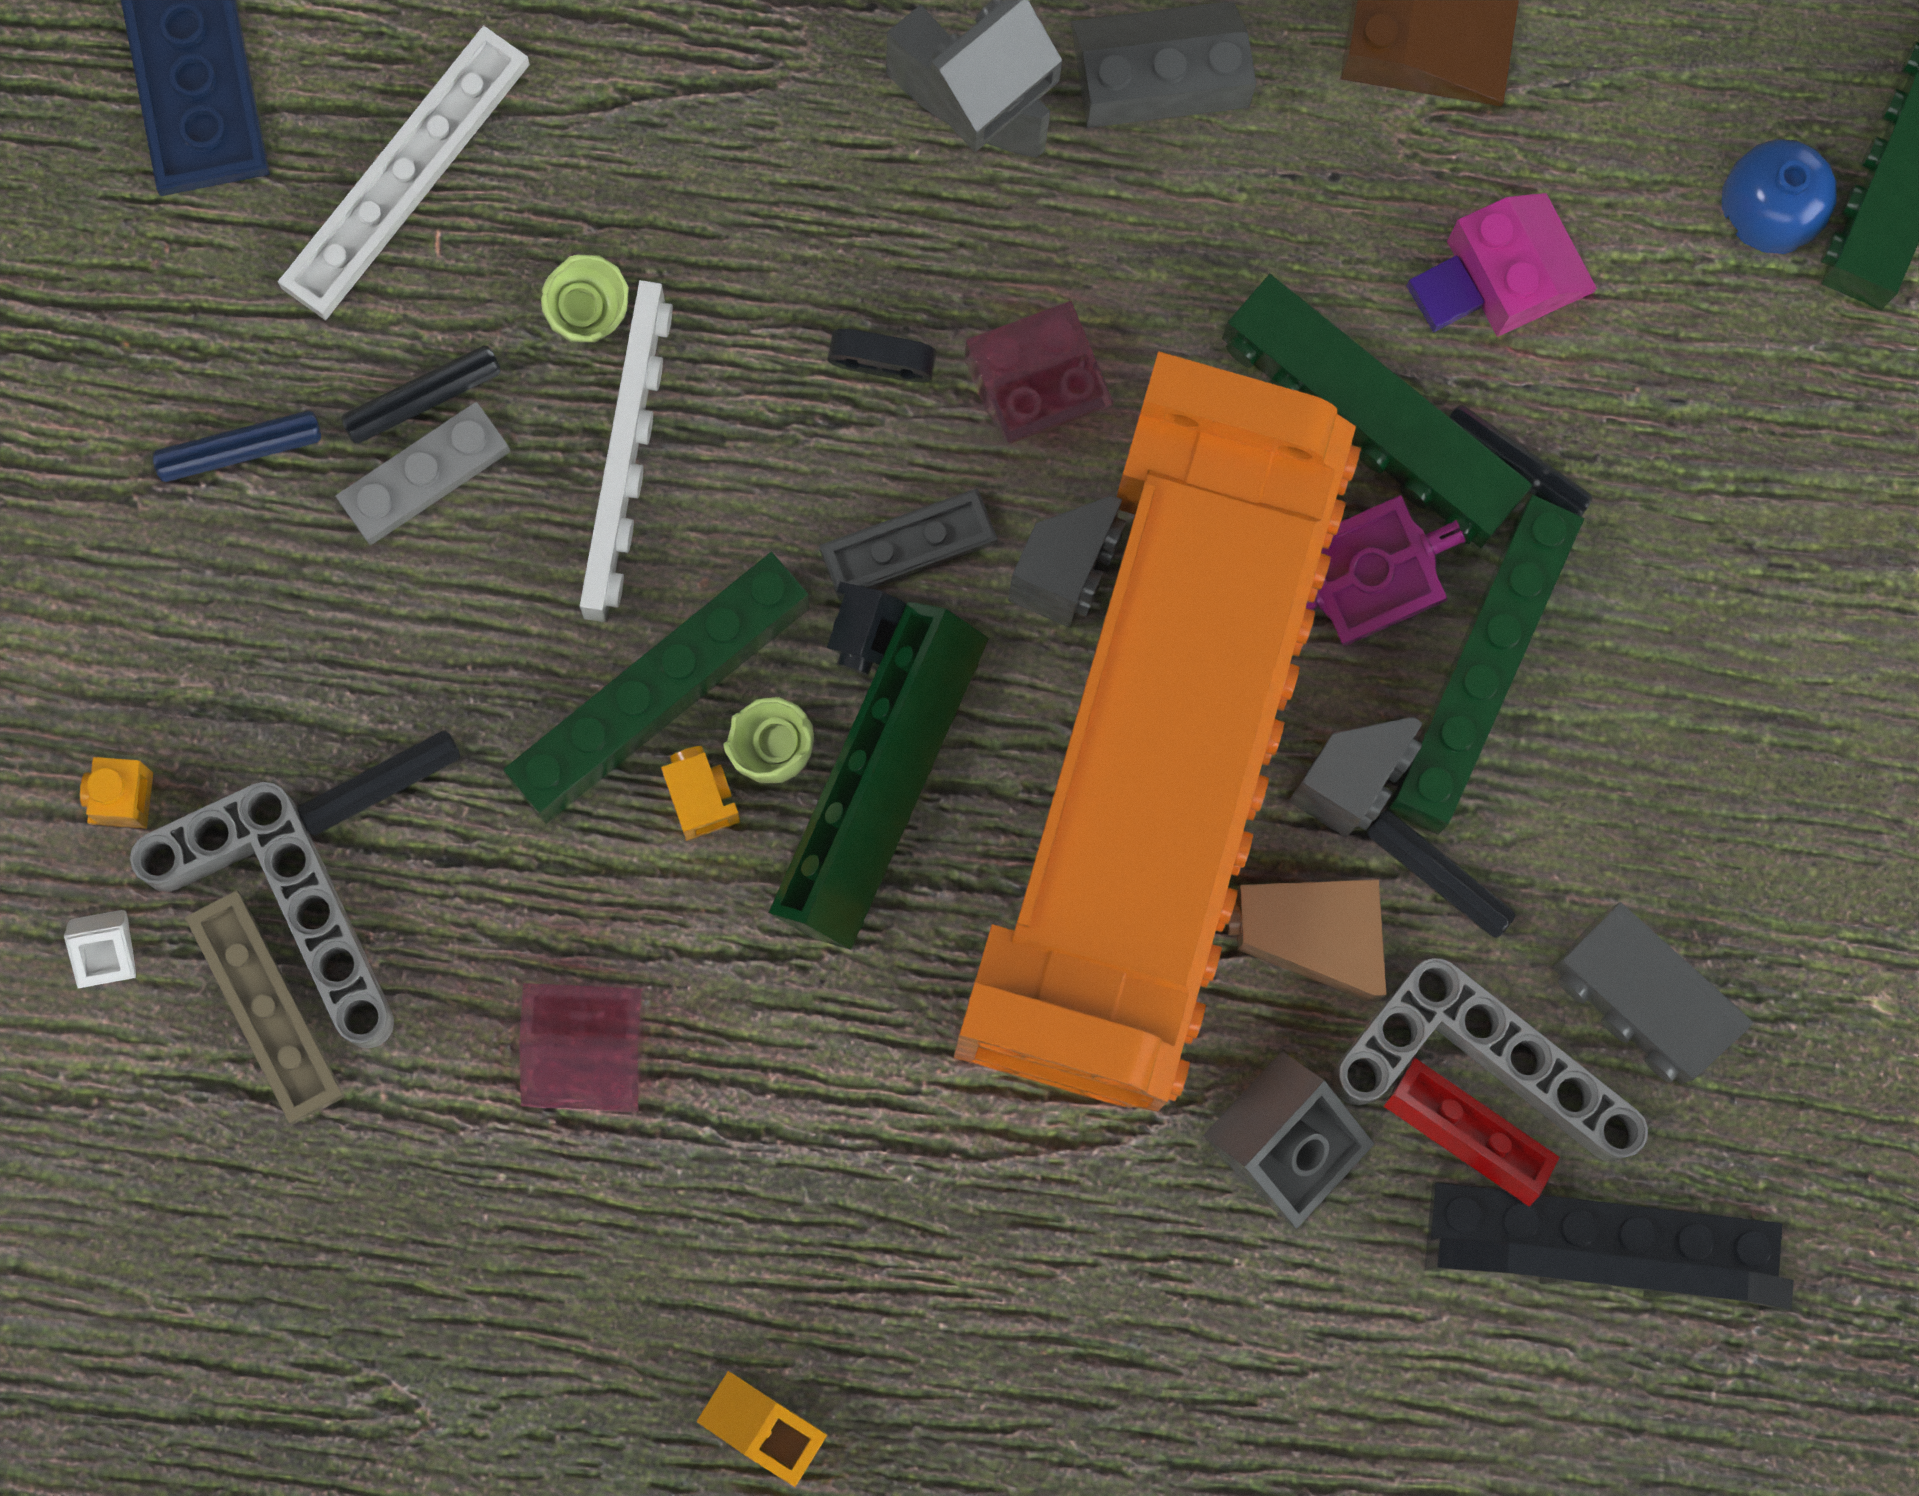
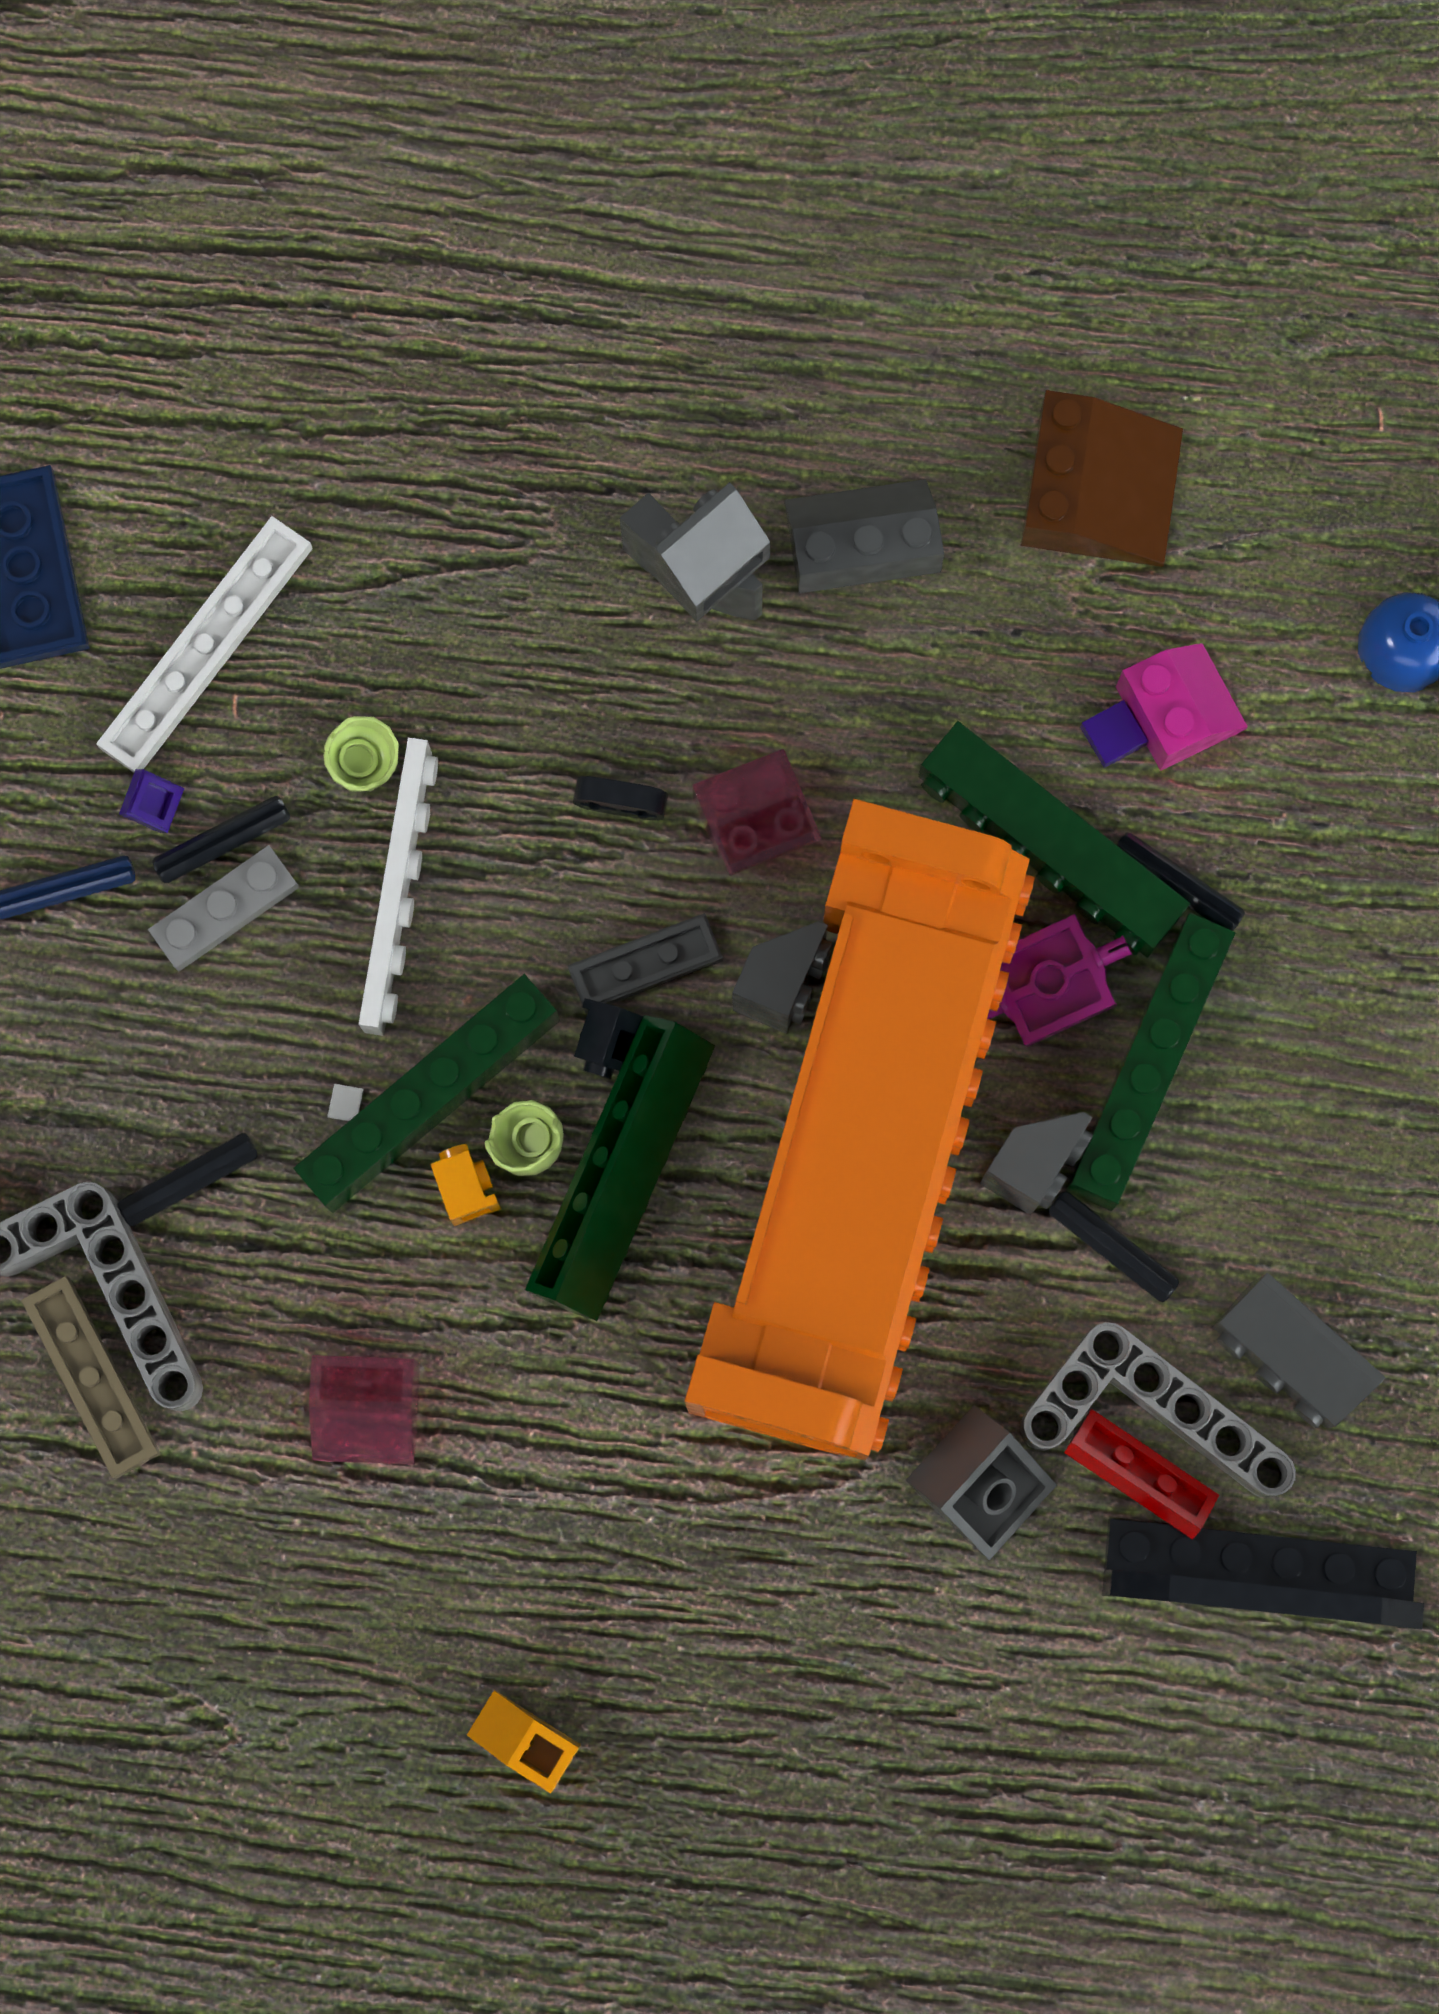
camera: 10 degrees right, 0 degrees up
medium nougat slope [1226,880,1386,1002] -> none
none -> dark purple tile [119,769,184,833]
none -> white window [328,1084,364,1121]

